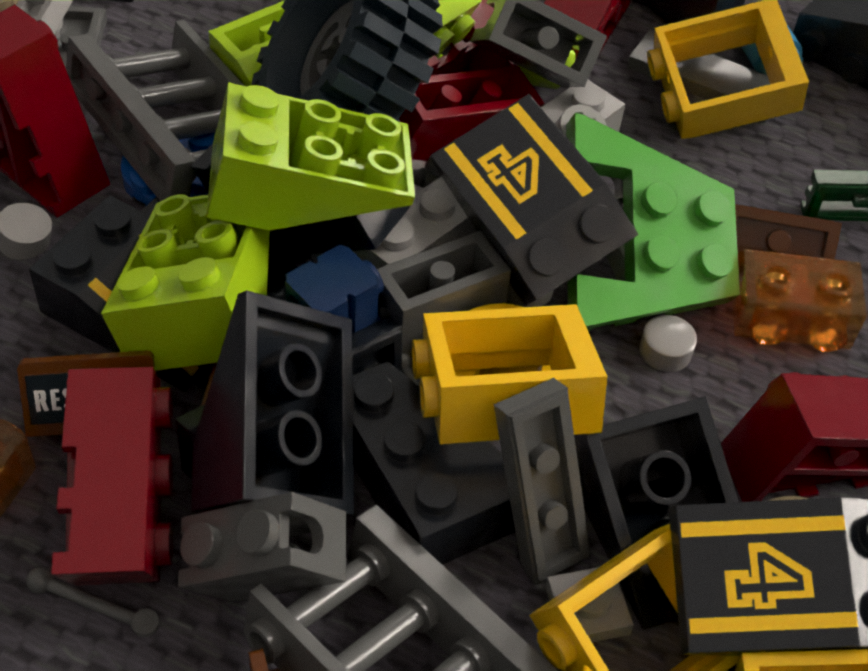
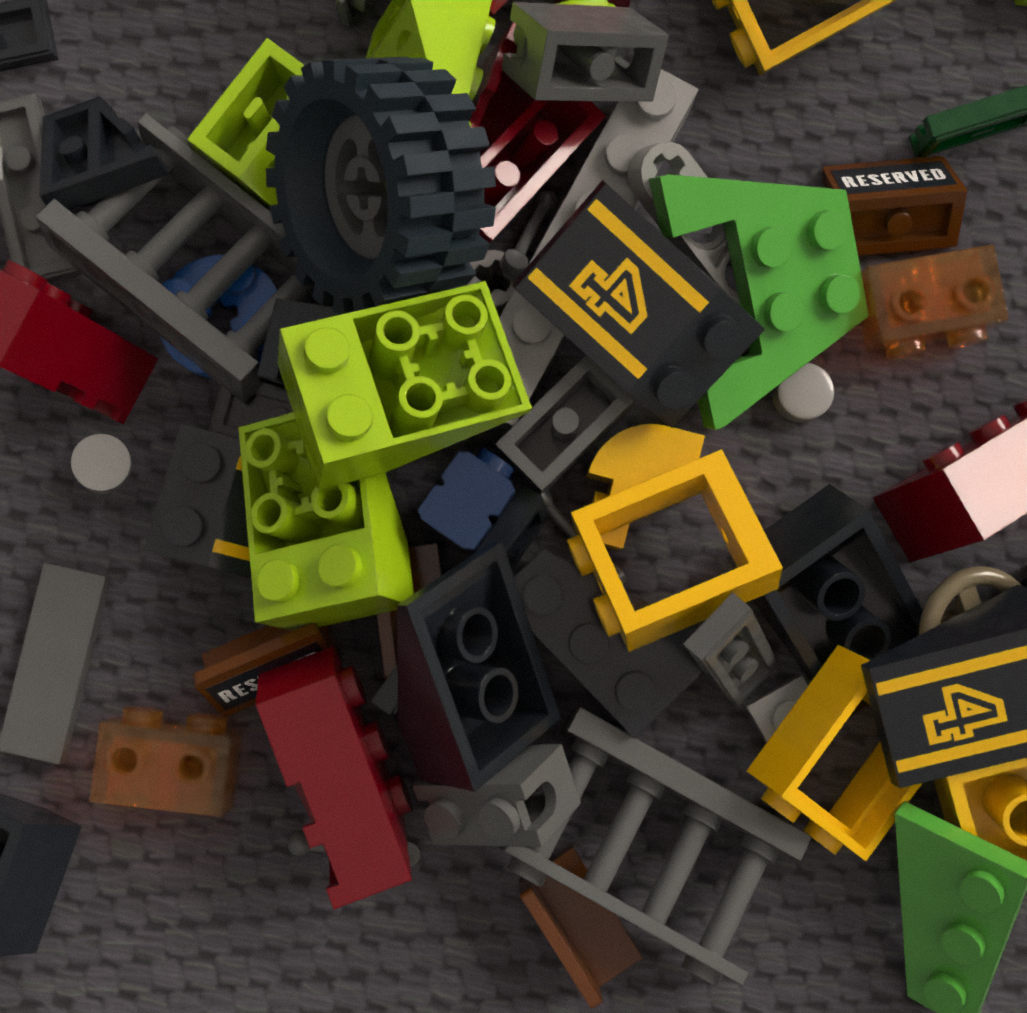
camera: 15 degrees left, 35 degrees up
none -> black wing [39,96,168,210]

